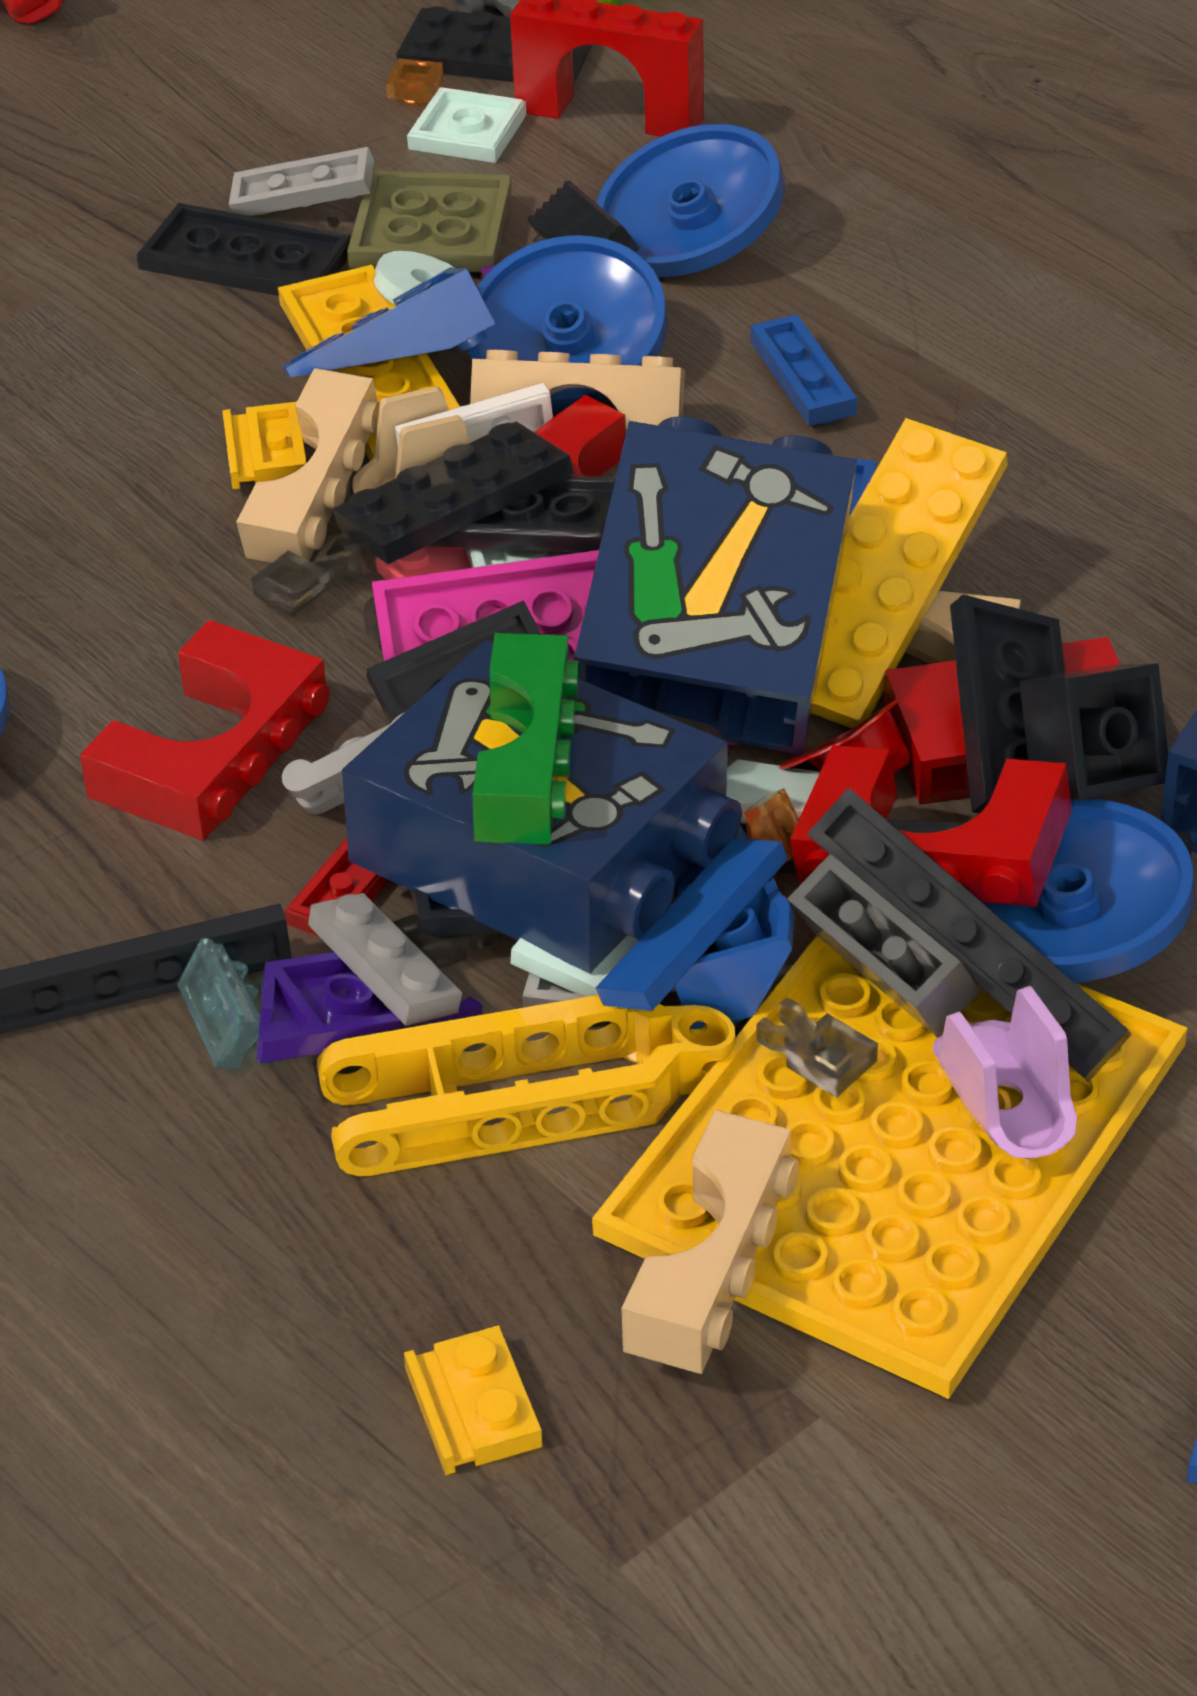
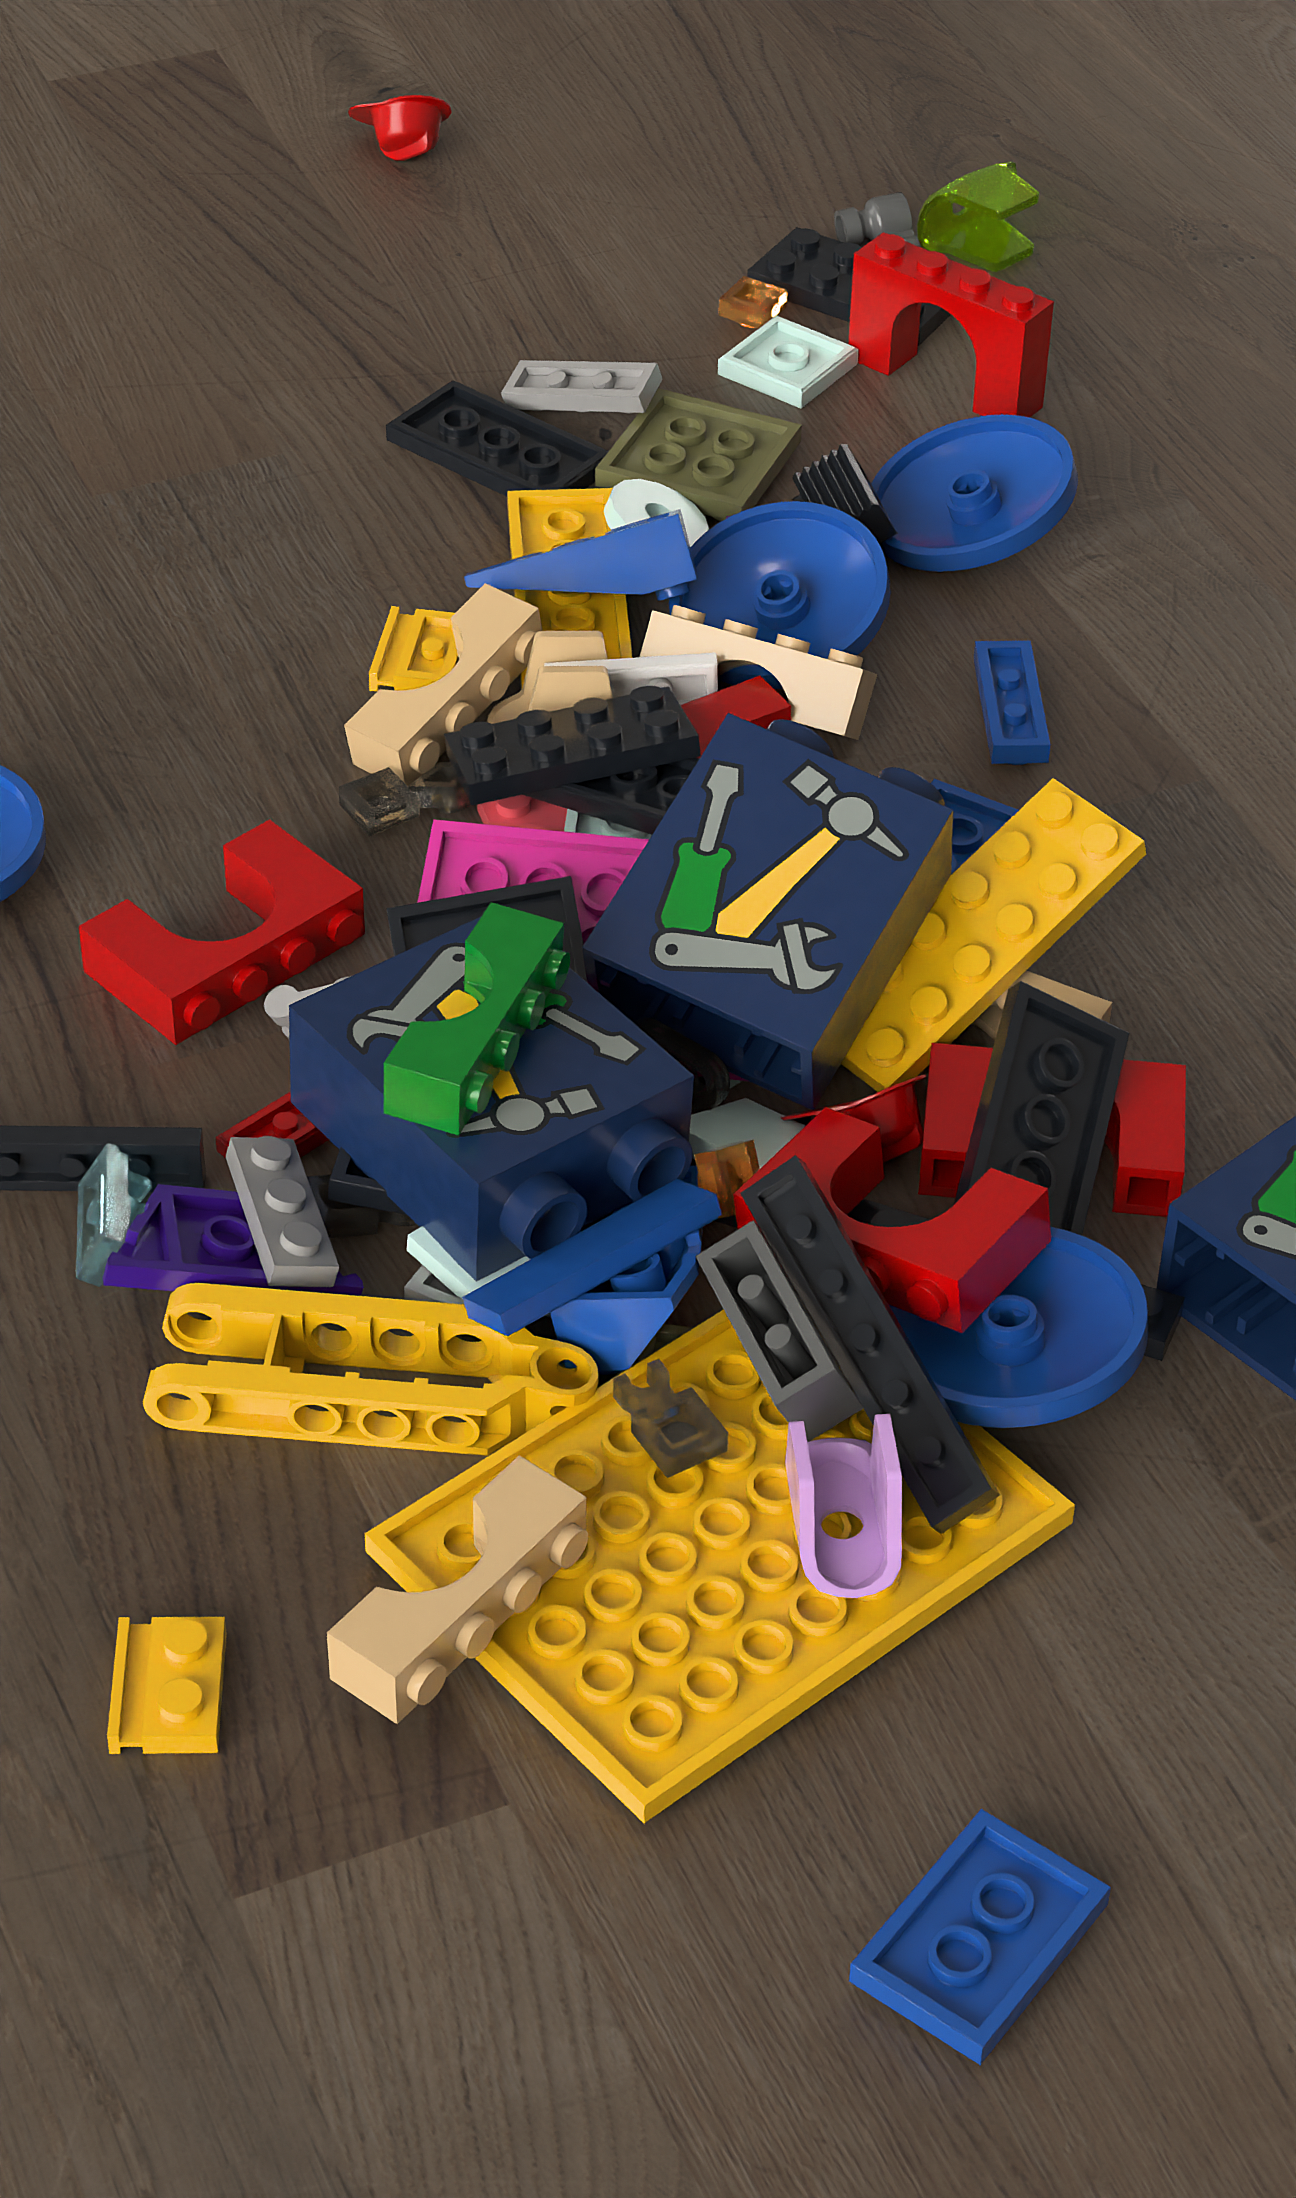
camera: 15 degrees right, 0 degrees up
black brick [1019,663,1168,800] -> none

